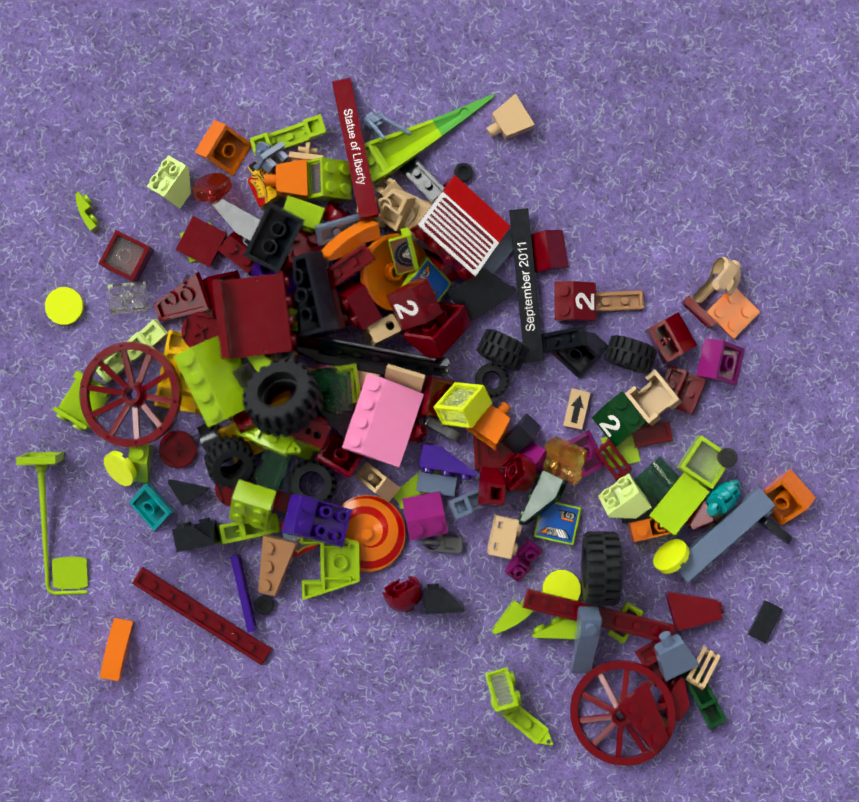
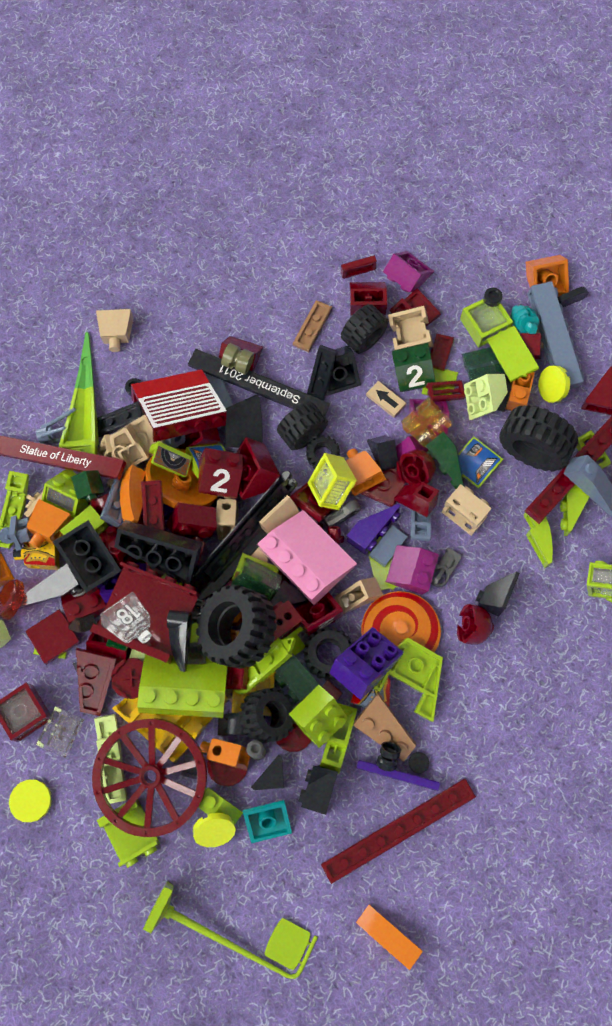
camera: 55 degrees left, 15 degrees down
magenta slope [505,539,543,582] -> none
neon yellow tile [542,570,581,600] -> none
dark red slope [554,281,596,322] -> none
tan piece [692,257,741,303] -> none
orange plate [706,288,760,339] -> none
none -> clear smoke slope [68,615,97,632]
none -> dark green brick [71,470,105,502]
none -> clear torso [101,592,152,644]
none -> black piece [167,610,192,672]
none -> orange torso [200,738,250,771]
none -> olive wheel [221,343,255,375]
none -> dark grey piece [247,740,266,760]
none -> black wheel [376,742,401,772]

